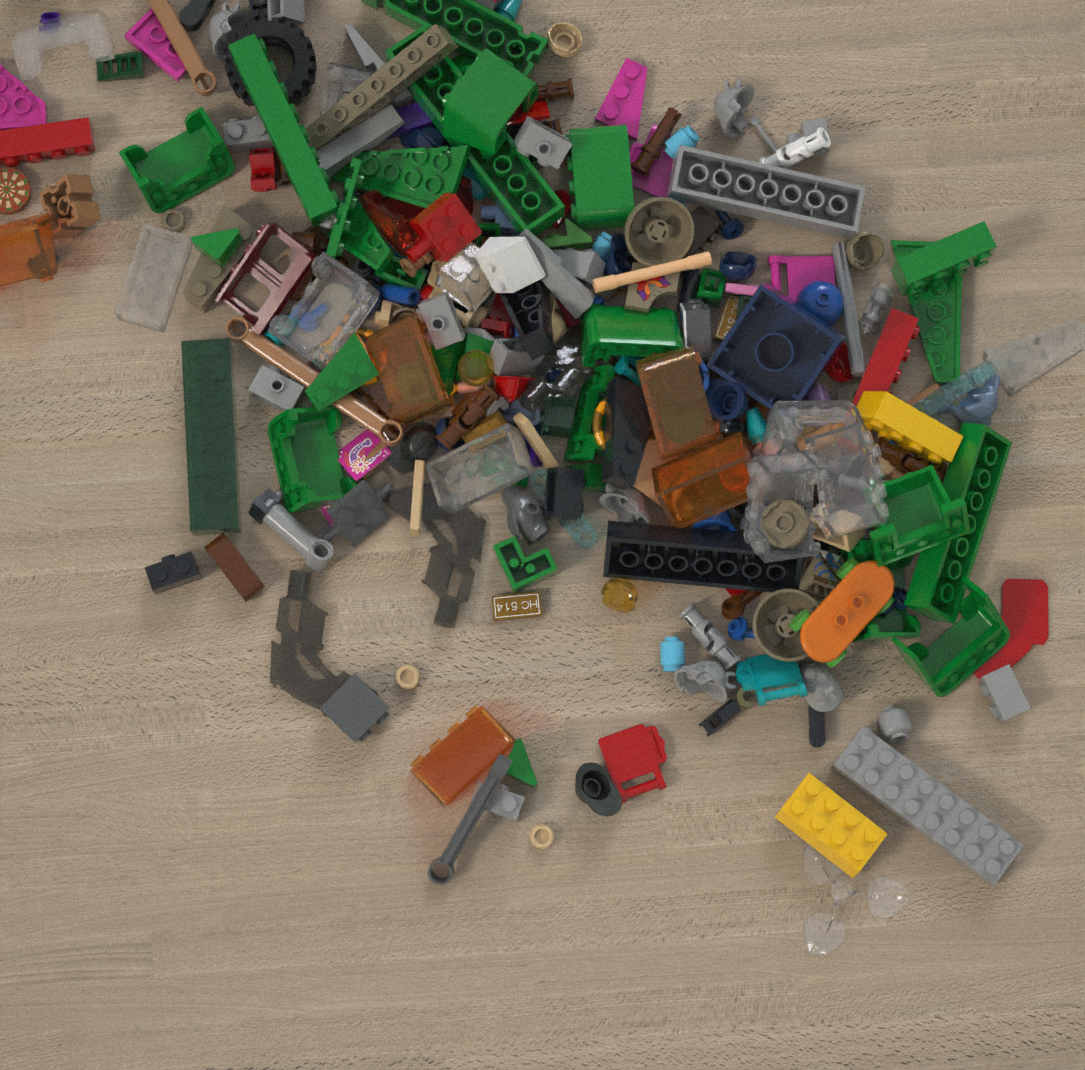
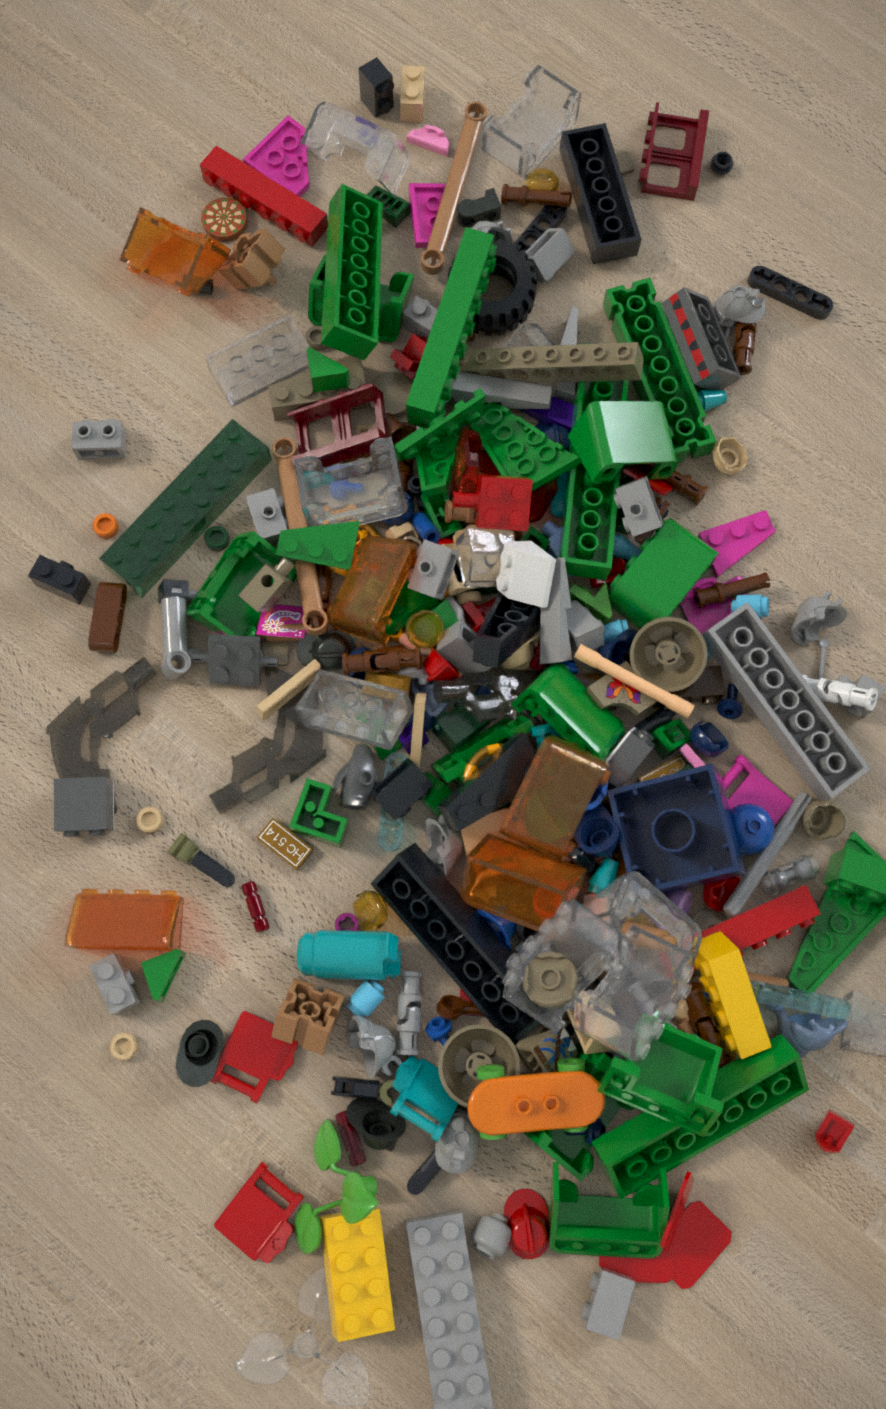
camera: 40 degrees right, 5 degrees down
dark grey piece [428,753,513,885] -> none
none -> light grey brick [72,419,127,459]
none -> orange tile [92,513,119,539]
none -> piece [167,833,235,887]
none -> dark green tile [204,526,230,552]
none -> red piece [214,1161,304,1263]
none -> dark tan torso [238,556,295,612]
none -> dark red axle [241,881,270,933]
none -> medium nougat brick [271,977,345,1055]
none -> bright green plant [294,1119,379,1254]
none -> teal piece [297,930,402,980]
none -> green brick [321,184,383,361]
none -> magenta bush [335,913,359,931]
none -> dark red axle [335,1110,366,1166]
none -> pearl dark grey piece [346,1098,406,1152]
none -> dark tan tile [368,372,412,417]
none -> red piece [504,1188,550,1259]
none -> medium azure cone [613,533,642,561]
none -> red piece [660,1171,694,1252]
none -> red plate [815,1109,855,1154]

